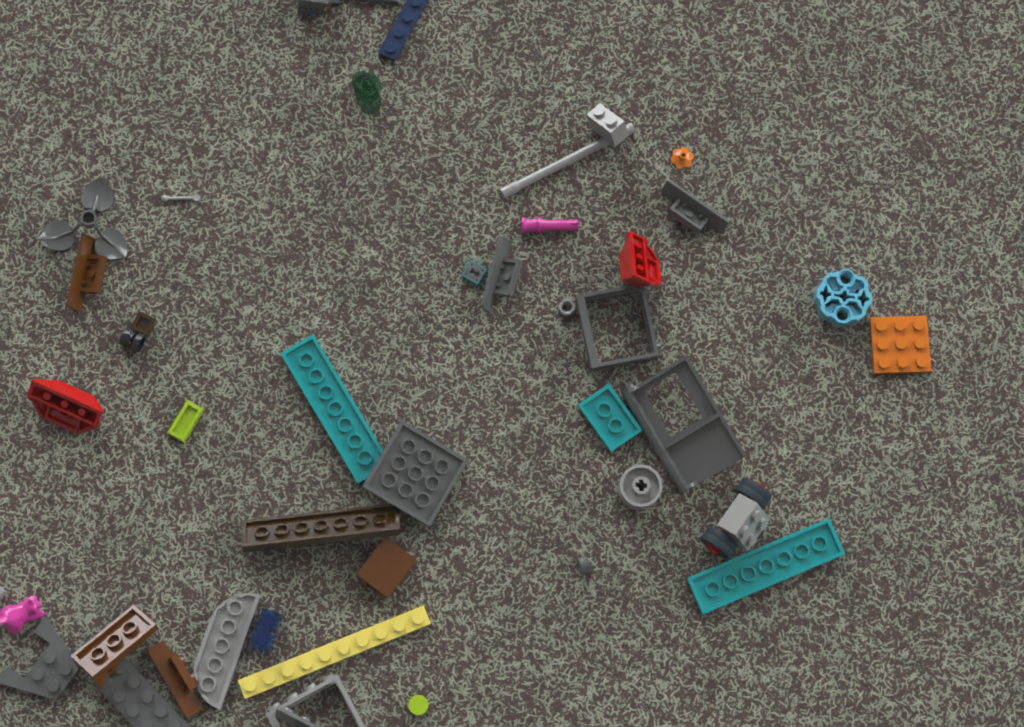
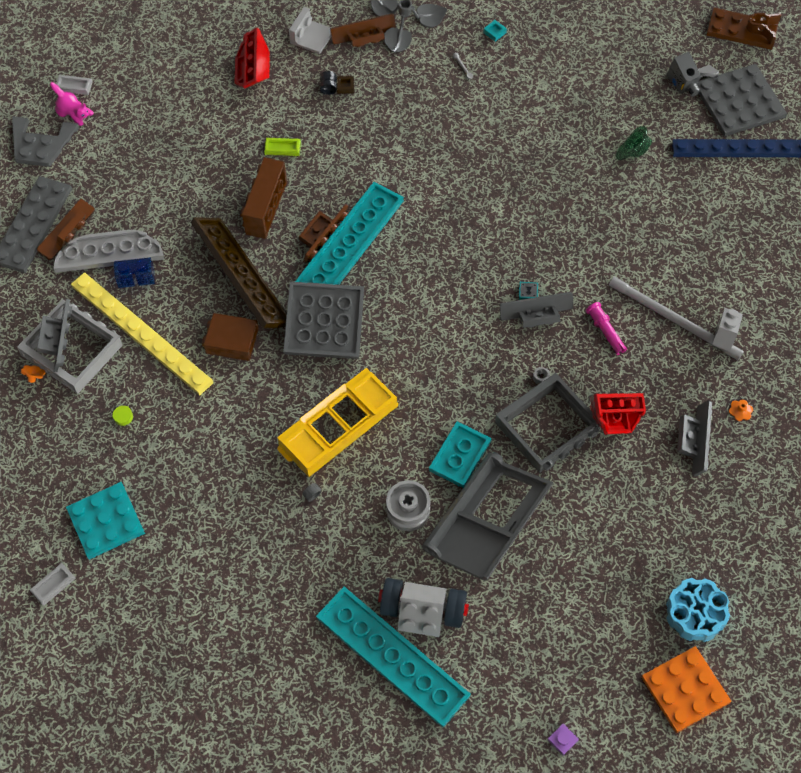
camera: 70 degrees right, 15 degrees down
reddish brown plate [71,604,159,689] -> none
none -> reddish brown brick [240,157,287,239]
none -> yellow piece [277,368,398,477]
none -> light grey bracket [289,7,331,54]
none -> reddish brown bracket [298,204,348,263]
none -> teal plate [483,20,507,42]
none -> medium lavender plate [548,724,579,756]

